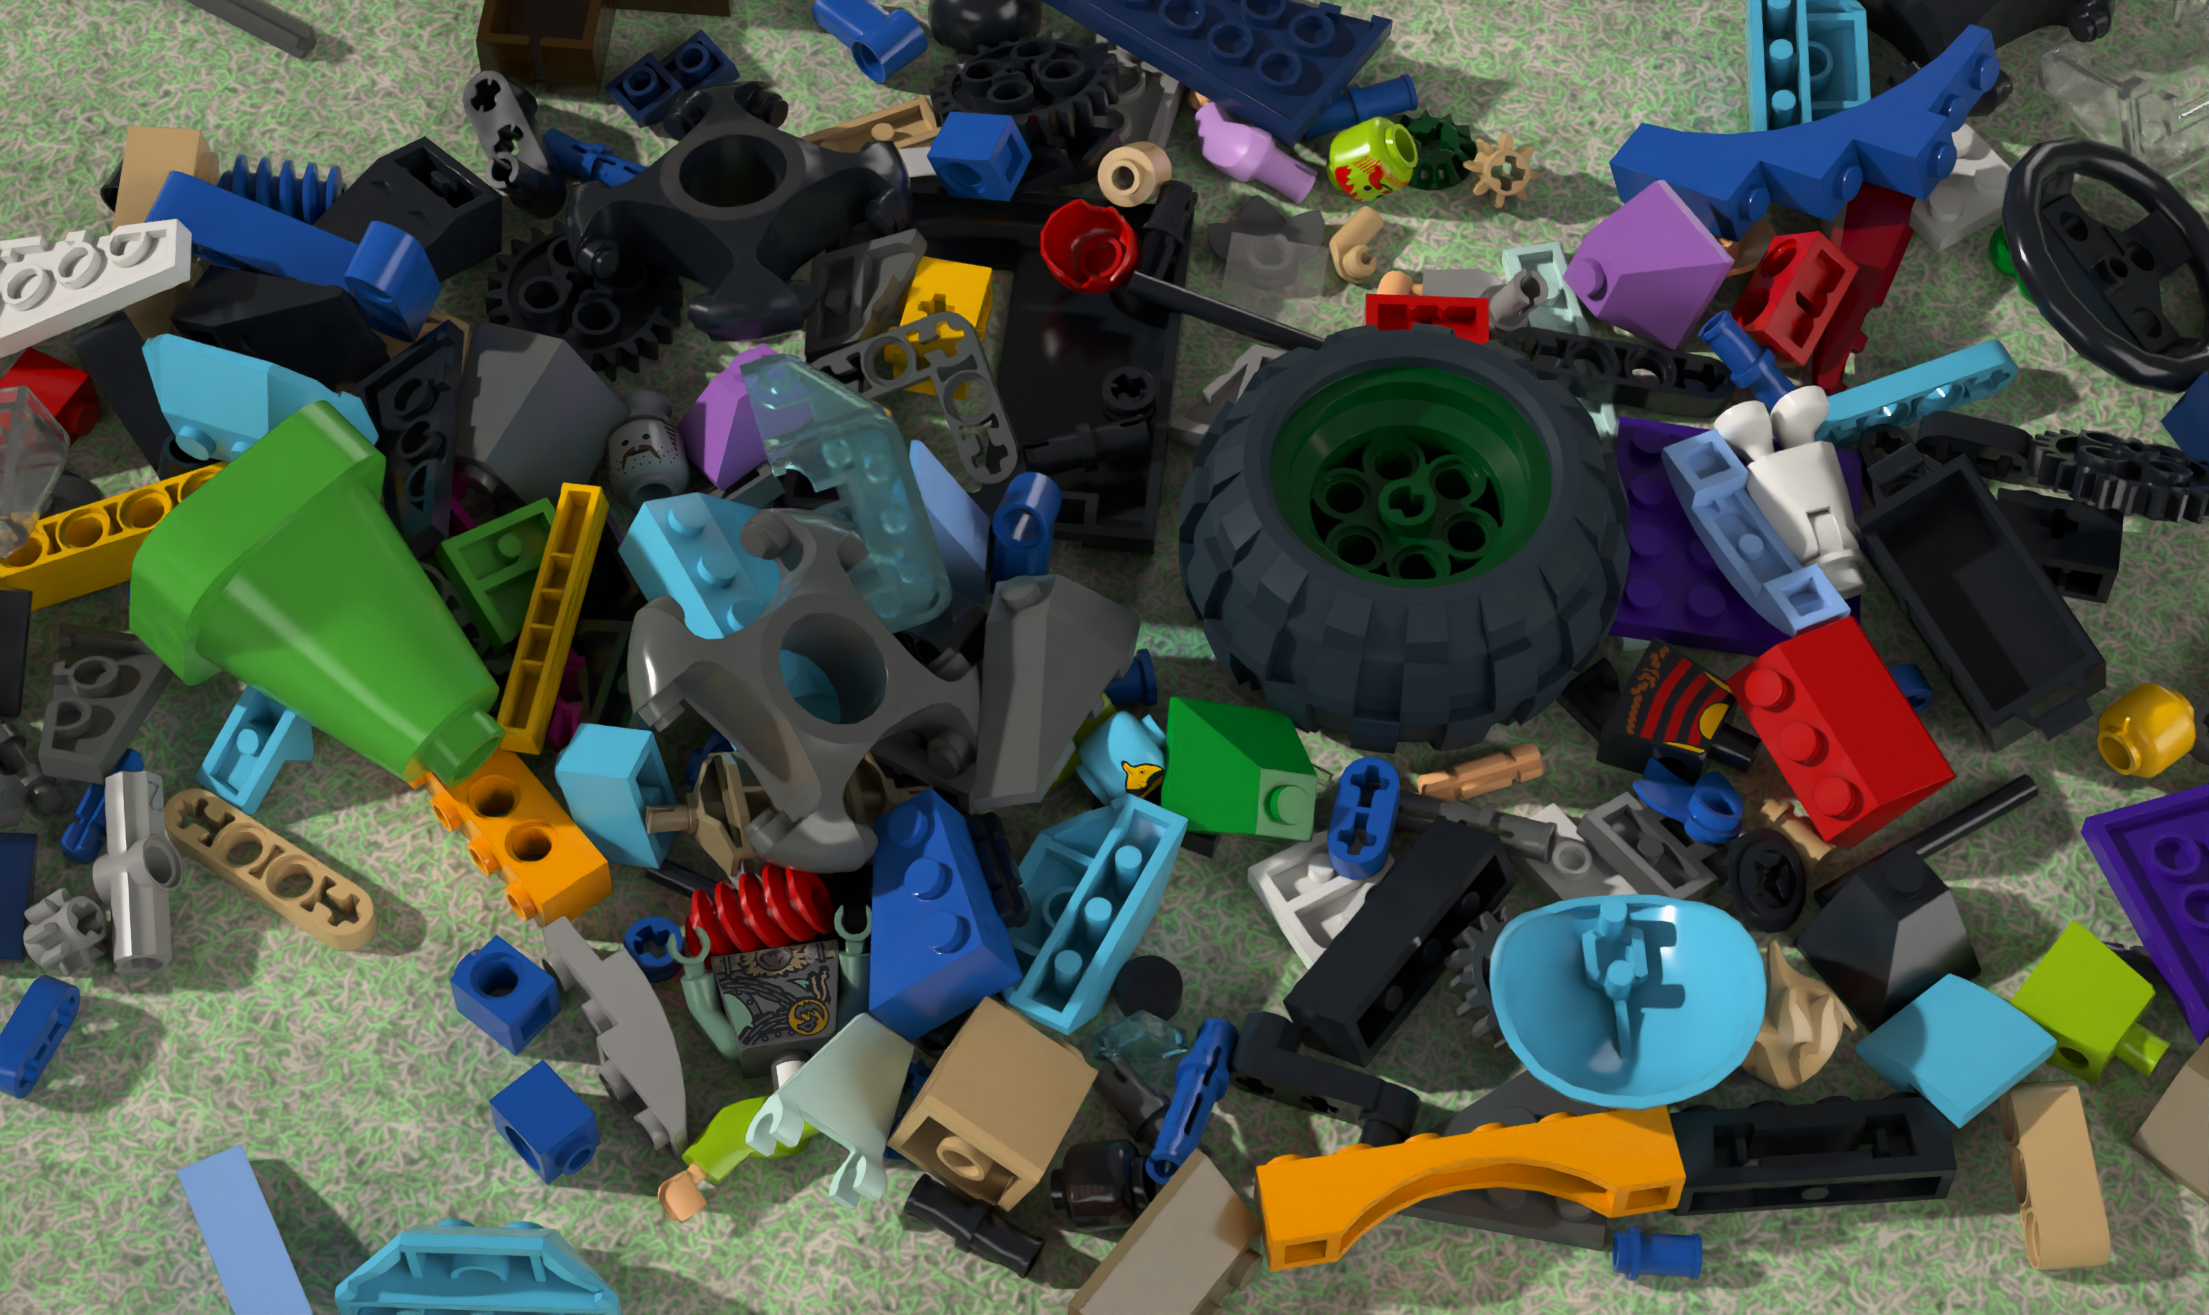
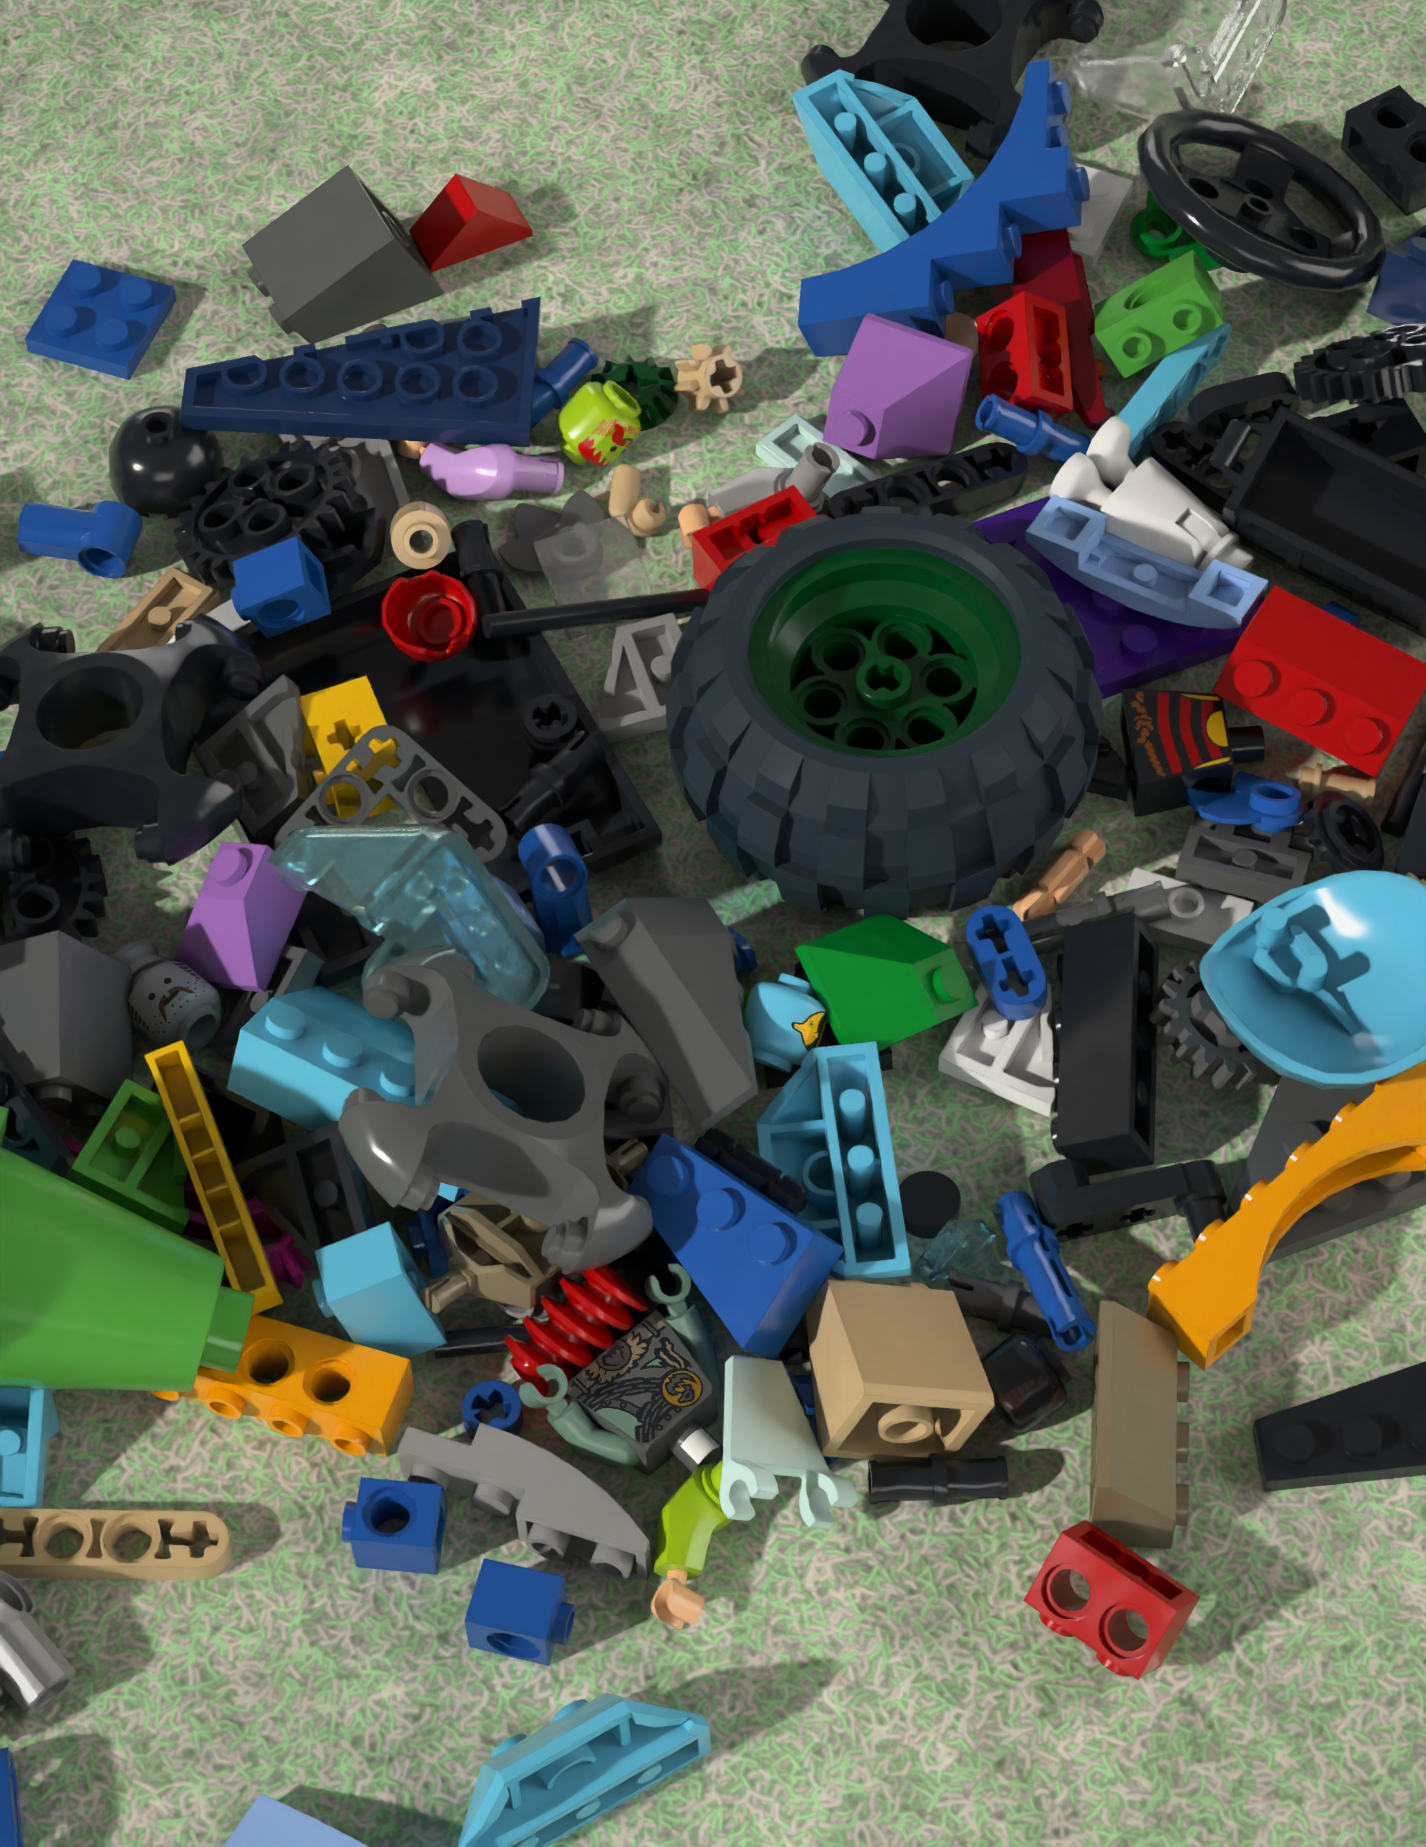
camera: 30 degrees left, 0 degrees up
none -> bright green brick [1094,250,1224,379]

